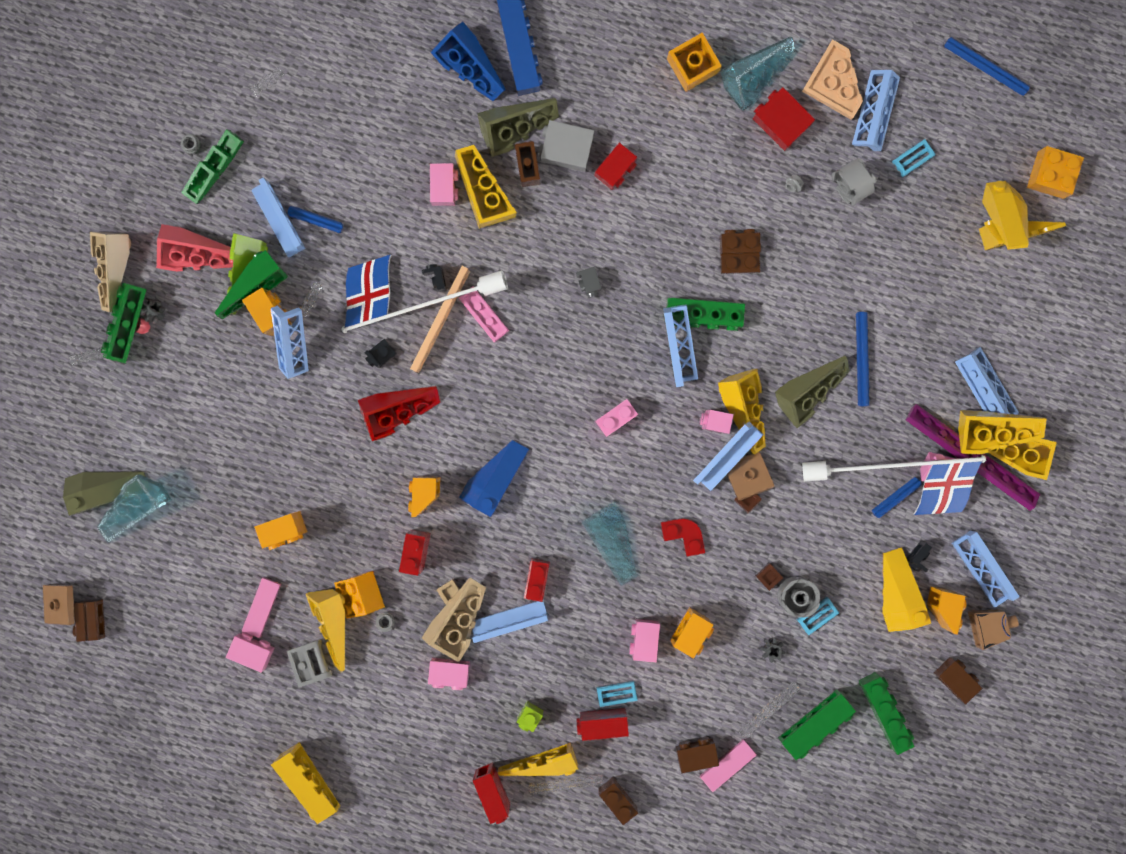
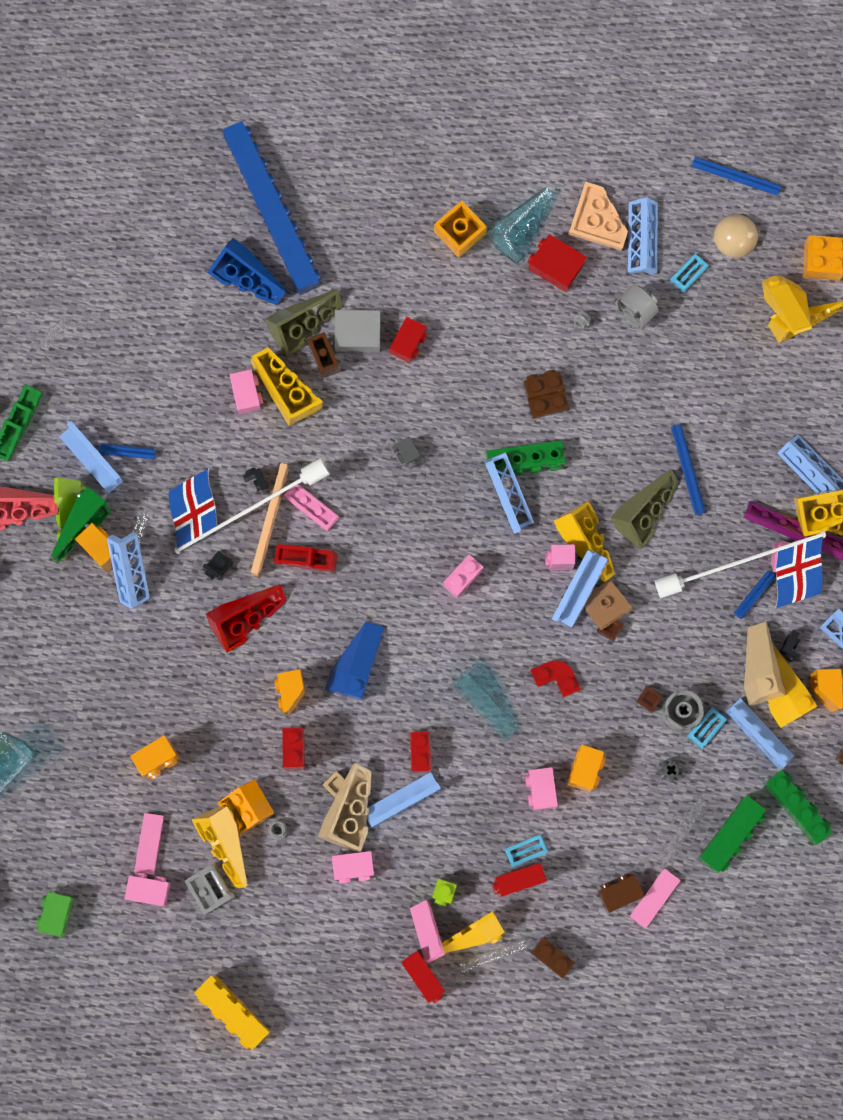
camera: 15 degrees left, 10 degrees down
none -> bright green brick [36,892,74,937]
none -> red slope [274,544,338,573]
none -> bright pink tile [410,900,445,963]
none -> tan piece [714,214,758,258]
none -> light blue fence [726,698,794,769]
none -> tan wedge [744,622,786,706]

